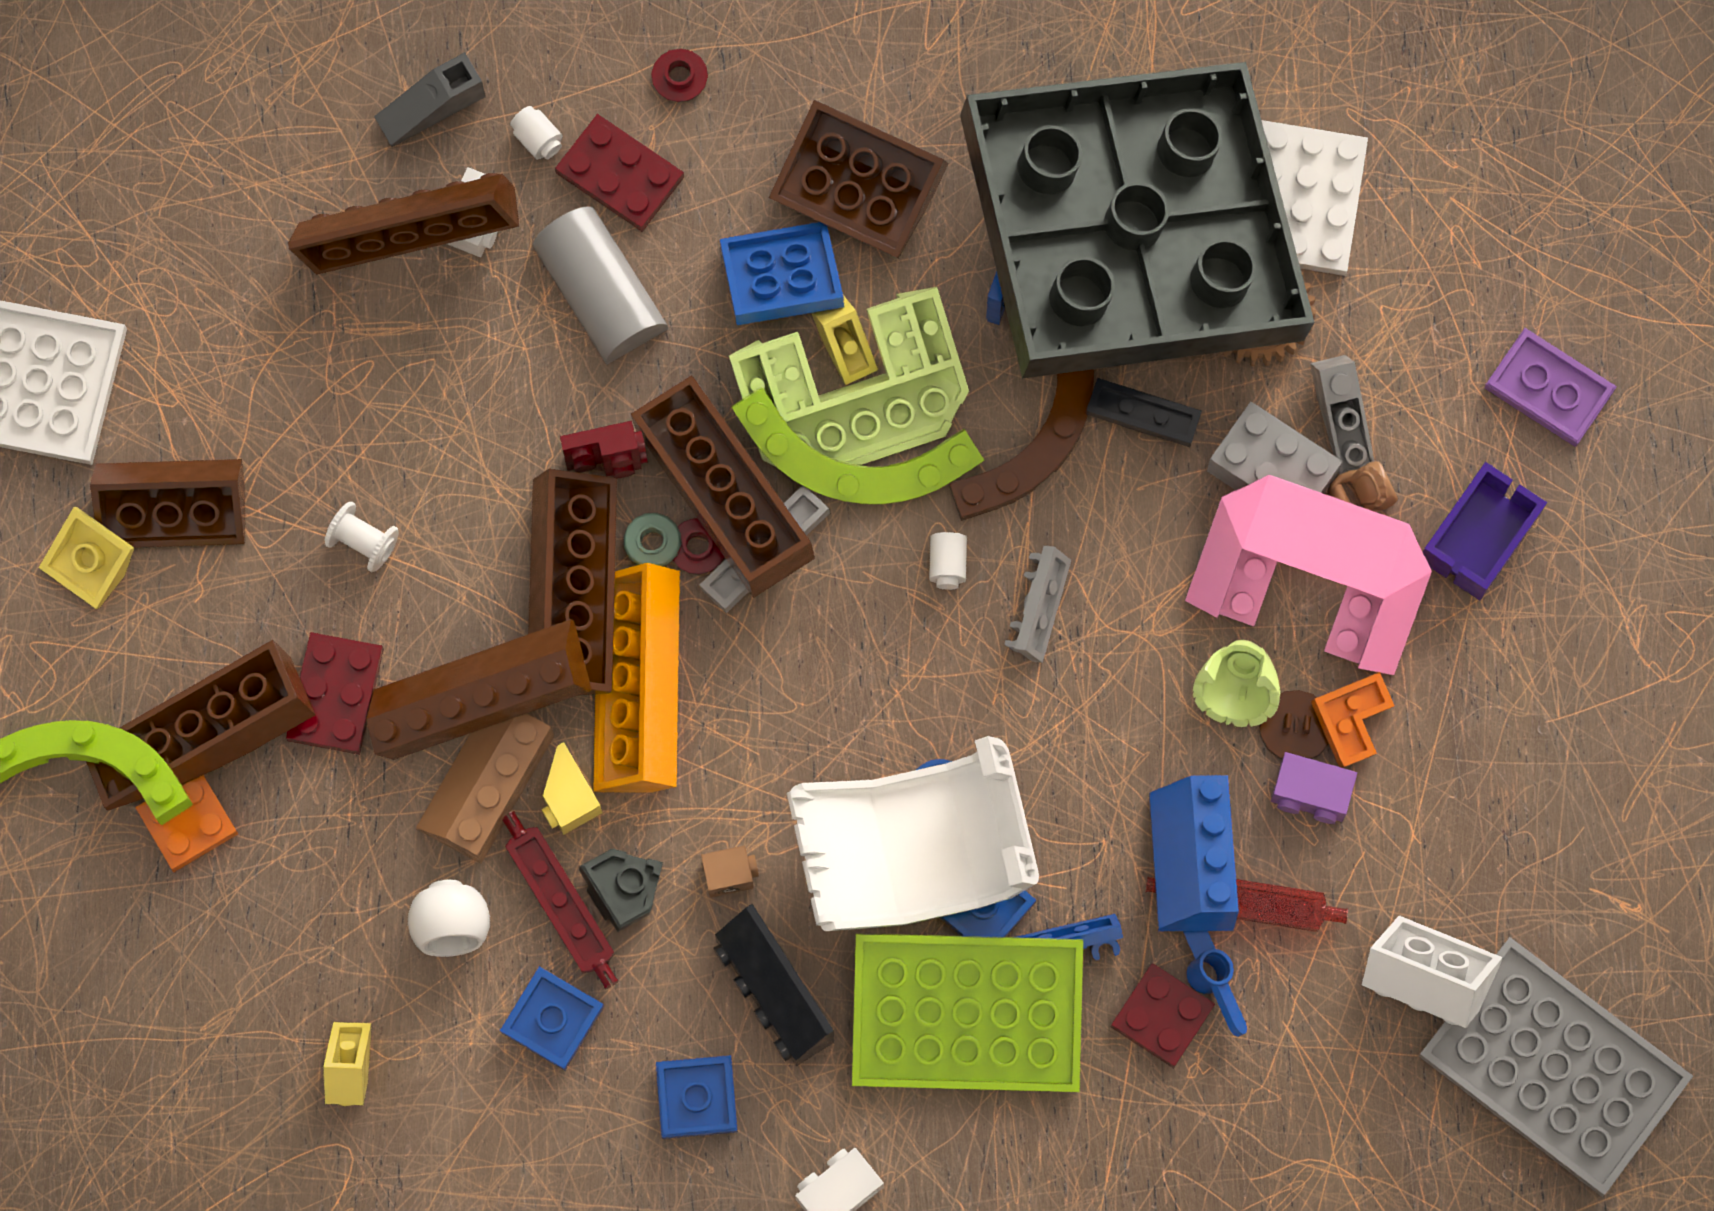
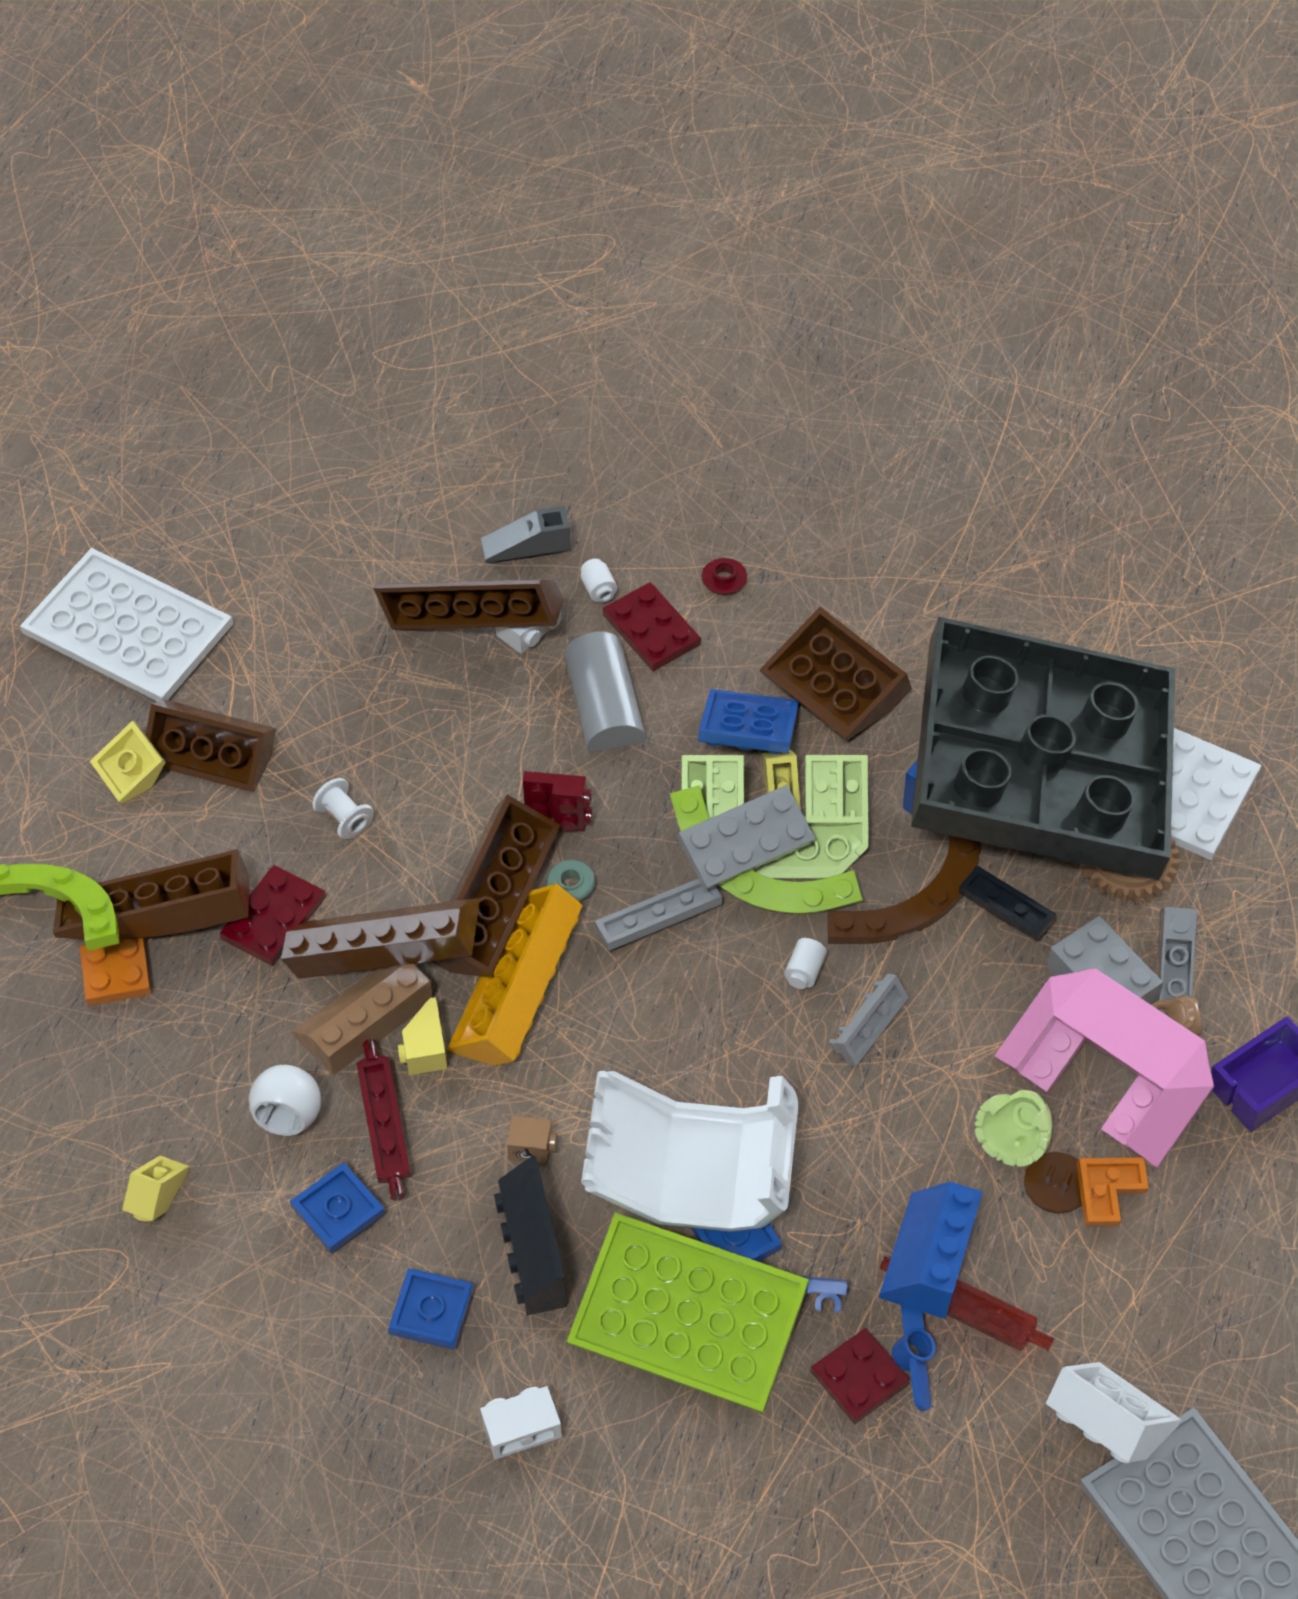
camera: 20 degrees right, 20 degrees down
pearl dark grey plate [579,848,663,932] -> none
reddish brown brick [631,375,815,598] -> none
dark red piece [673,518,724,574] -> none
medium lavender brick [1270,752,1357,824] -> none
none -> light grey plate [677,785,816,891]

